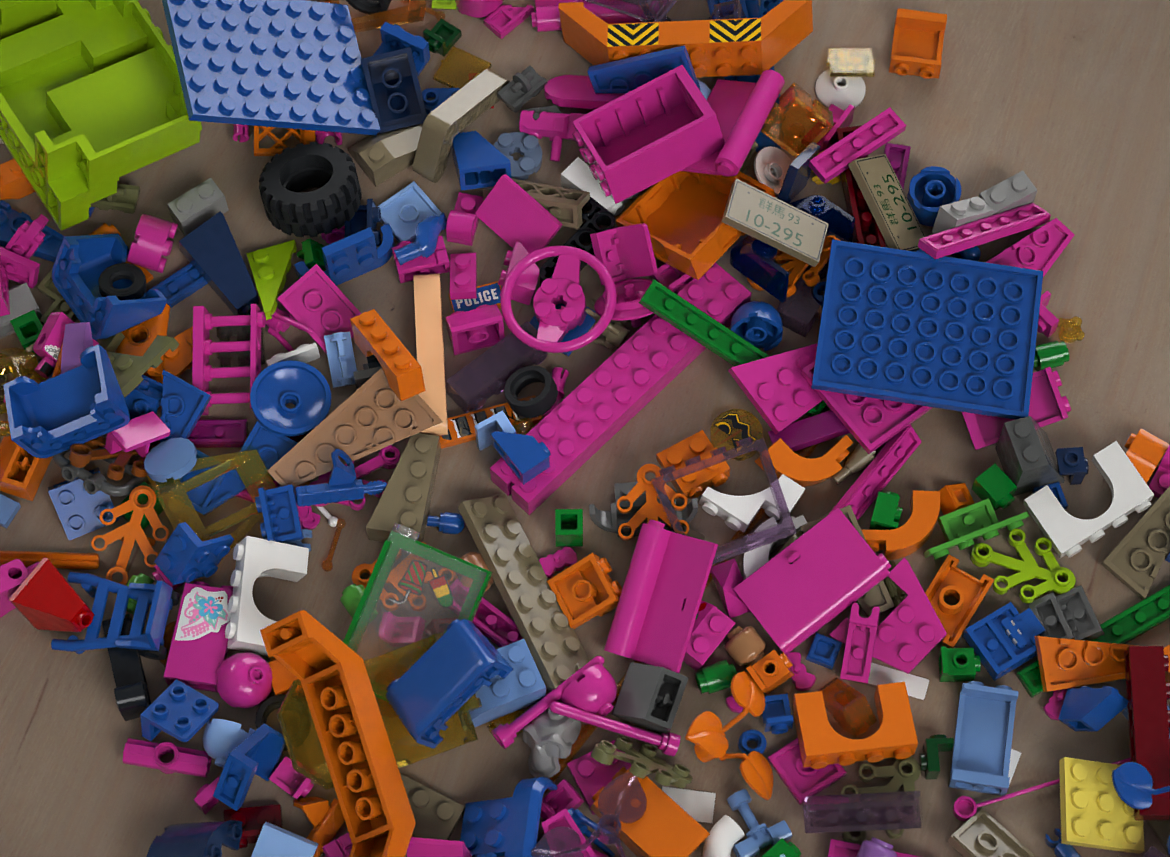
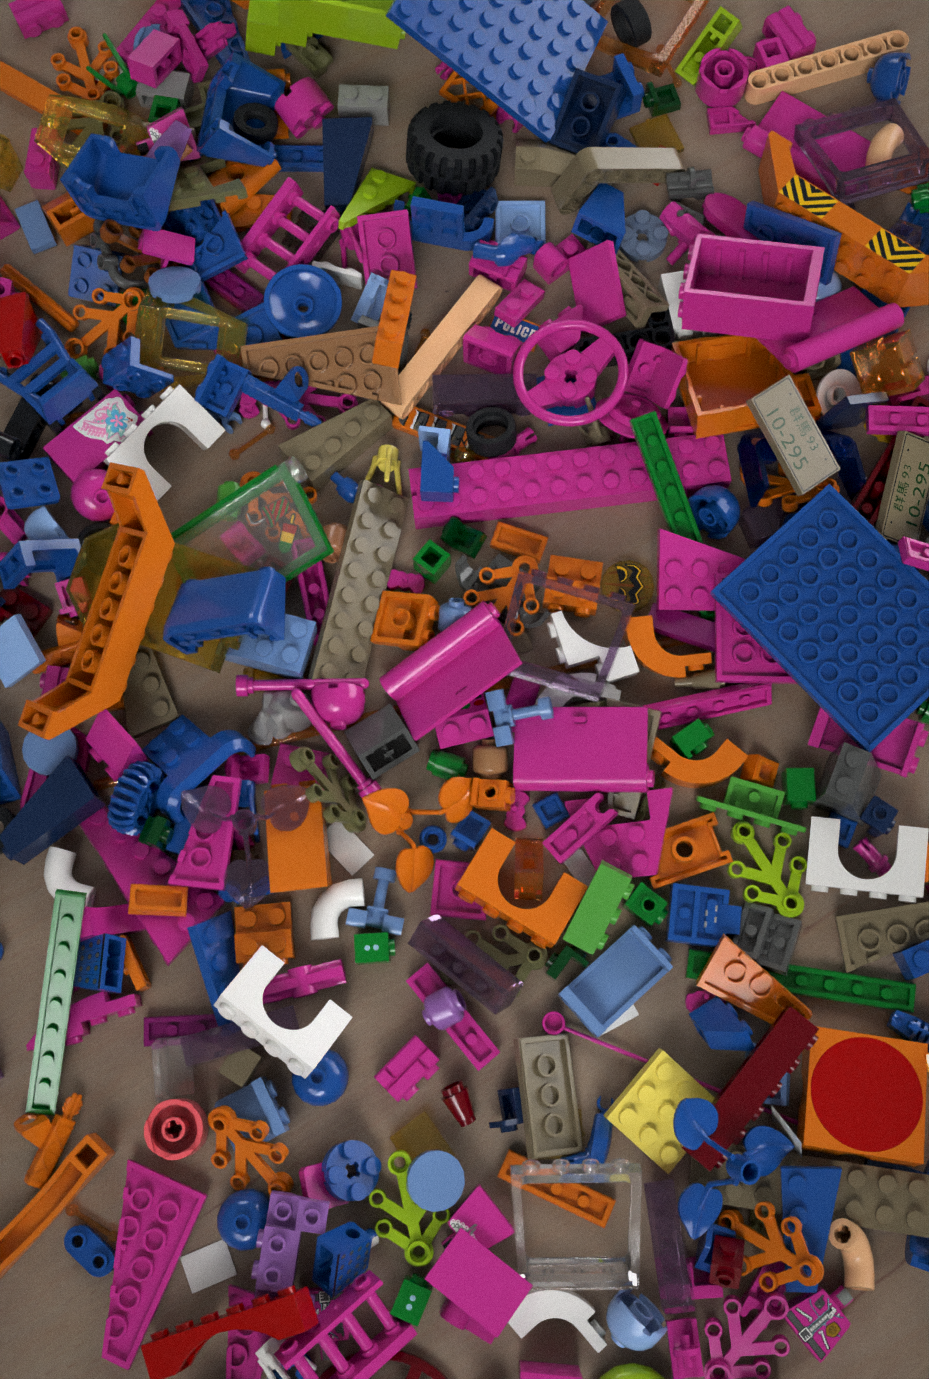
camera: 40 degrees right, 10 degrees up
none -> light yellow plant [365,445,402,495]
none -> medium blue head [438,598,473,632]
none -> dark green bracket [440,516,487,559]
none -> medium blue bar [485,689,554,747]
none -> orange tile [490,521,548,564]
none -> bright green brick [563,860,634,955]
none -> dark pink pin [853,836,892,877]

